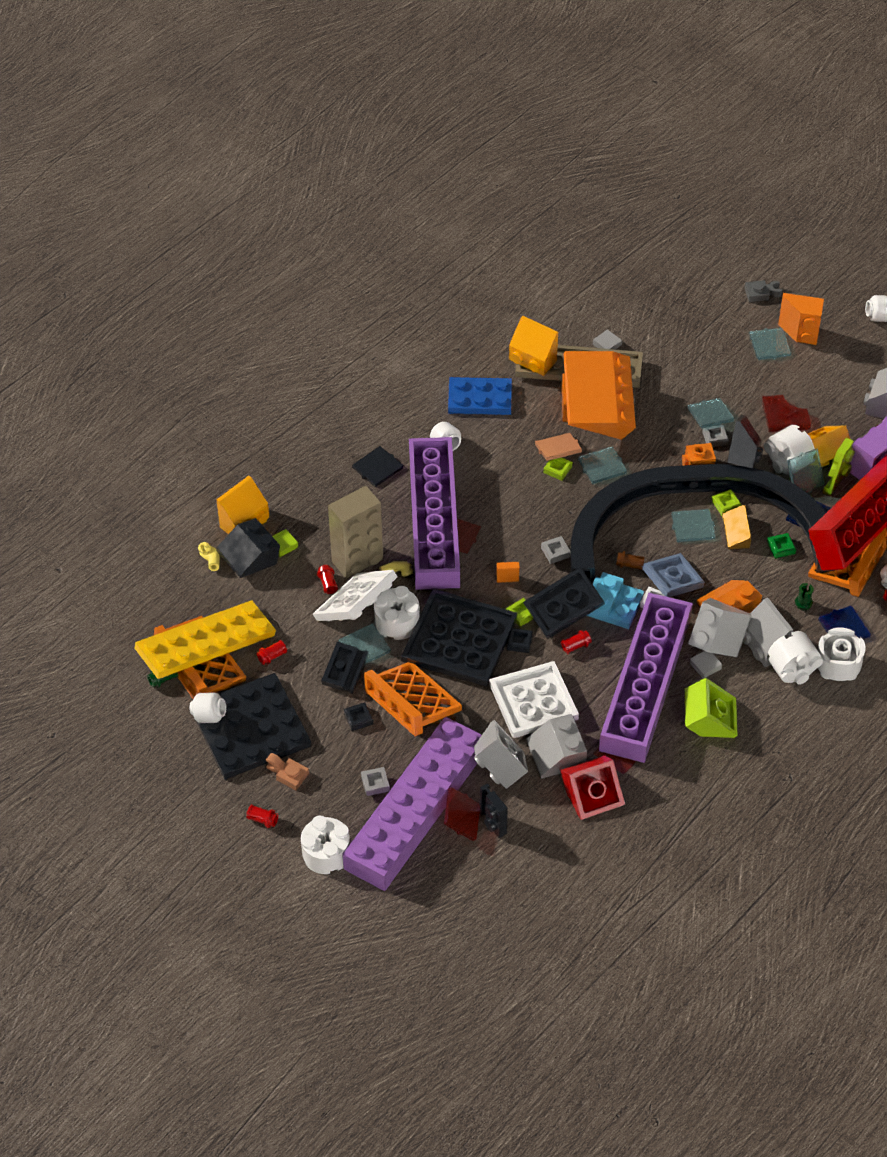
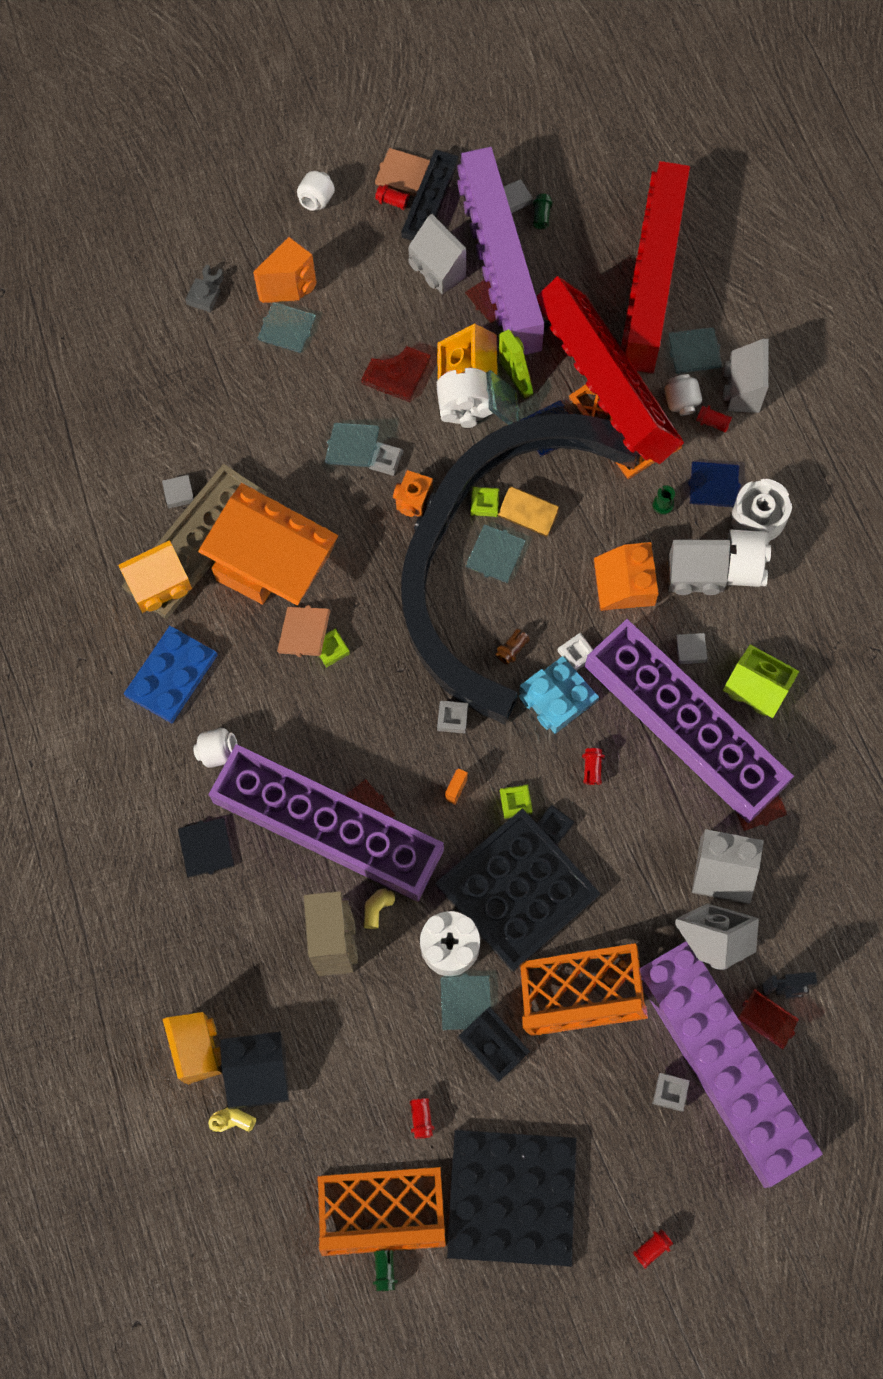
camera: 60 degrees left, 20 degrees up
yellow plate [135,600,276,679] -> none
white head [189,693,226,723] -> none
nougat plate [266,753,309,790] -> none
lime tile [272,529,298,557] -> none
white brick [301,816,350,874] -> none
white plate [313,570,397,622] -> none
red pin [317,565,338,594] -> none
black tile [344,702,373,731] -> none
white plate [489,661,579,738] -> none
black tile [523,567,605,640] -> none
red slope [560,756,625,820] -> none
clear light blue piece [578,446,627,484] -> none
sand blue plate [643,553,705,597] -> none
light grey slope [688,598,752,657] -> none
black slope [727,414,764,468] -> none
green tile [767,533,796,558] -> none

